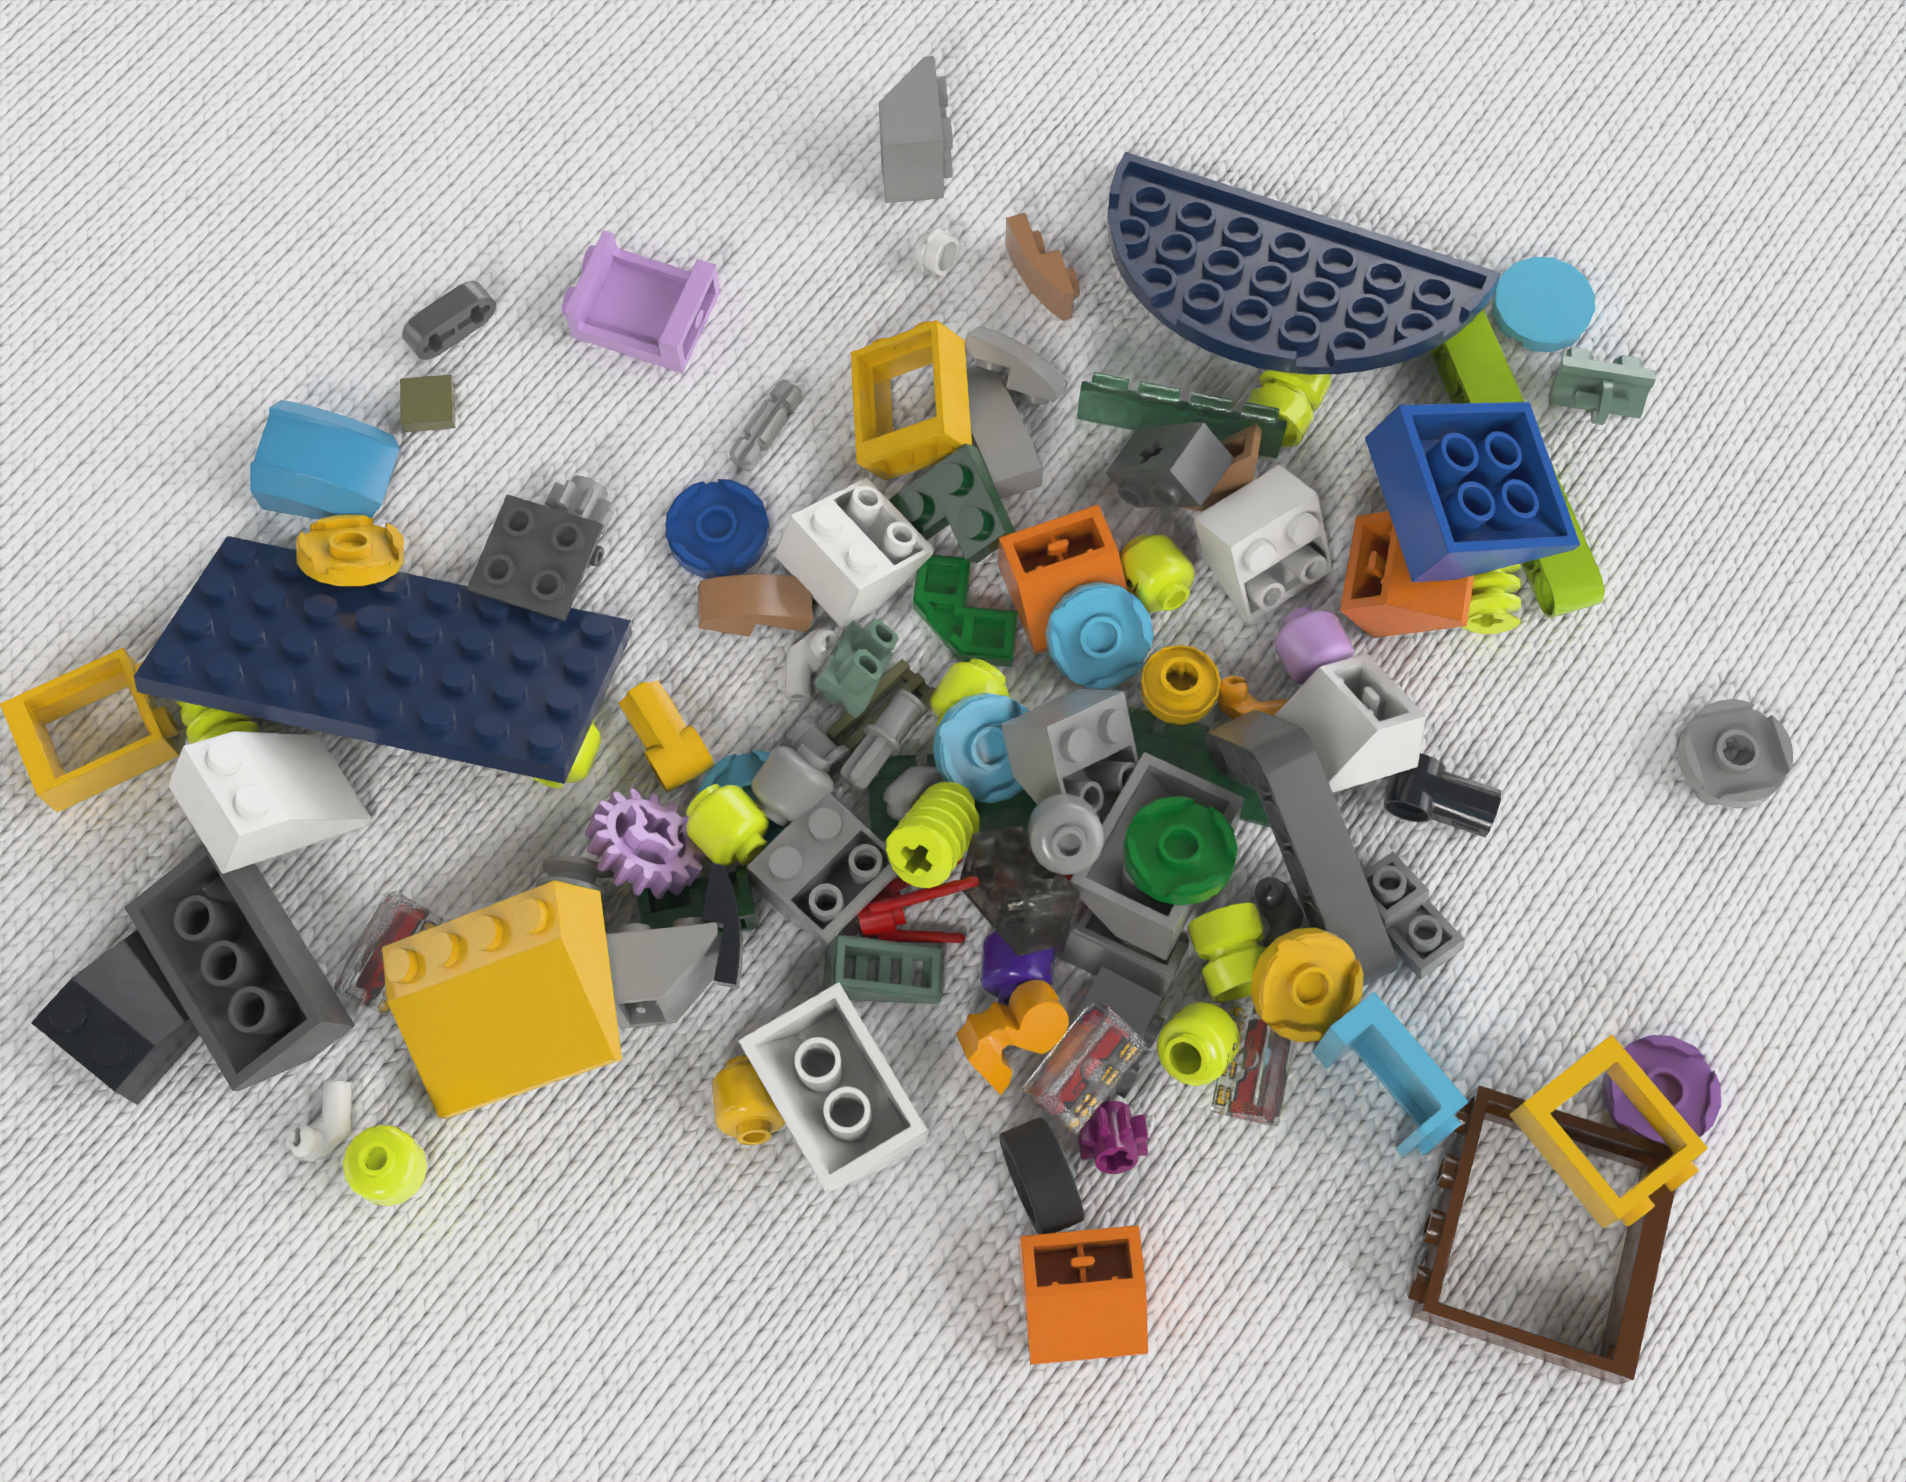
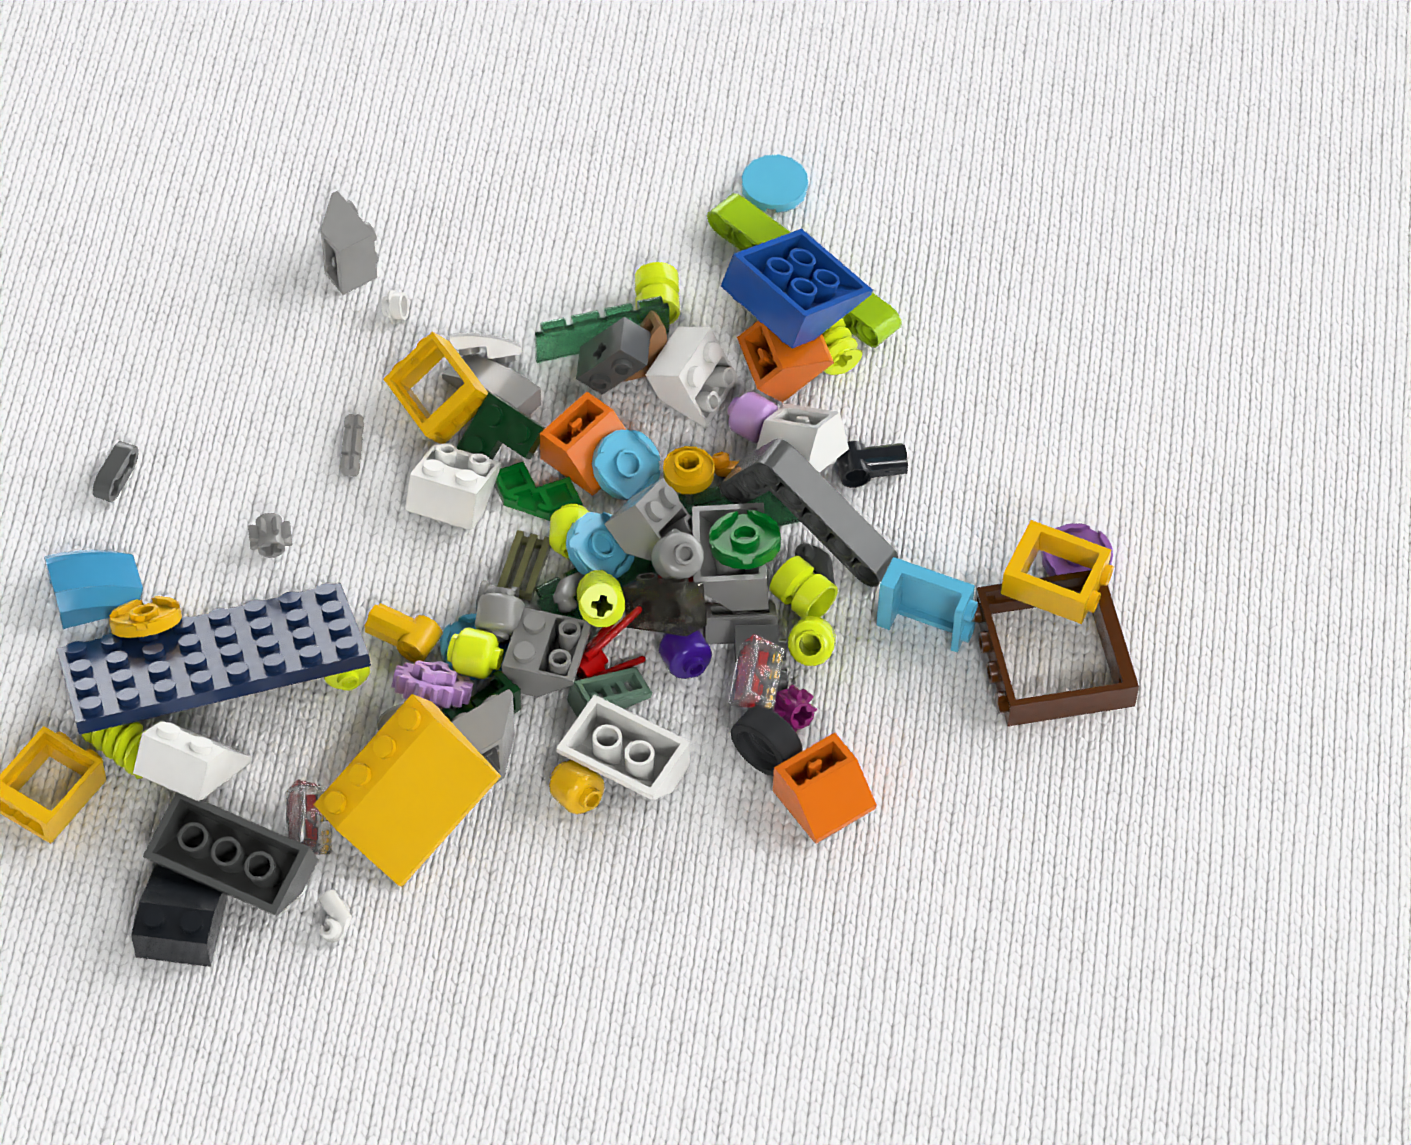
camera: 30 degrees left, 15 degrees down
neon yellow head [342,1124,427,1207] -> none
olive tile [400,375,456,432] -> none
dark grey hinge [467,494,604,622] -> none
lavender panel [562,230,721,374] -> none
blue tile [665,479,770,579] -> none
medium nougat slope [697,574,813,637] -> none
black slope [701,863,743,989] -> none
white arm [784,628,839,702] -> none
sand green hips [814,618,899,718] -> none
light grey axle [839,689,926,791] -> none
light orange leg [956,980,1069,1095] -> none
medium nougat slope [1005,213,1080,321] -> none
dark blue plate [1107,152,1501,375] -> none
neon yellow head [1119,534,1195,612] -> none
clear slope [1211,1002,1295,1126] -> none
yellow tile [1251,928,1364,1042] -> none
light grey slope [1364,852,1465,980] -> none
sand green hips [1549,347,1656,425] -> none
light grey plate [1677,699,1793,808] -> none

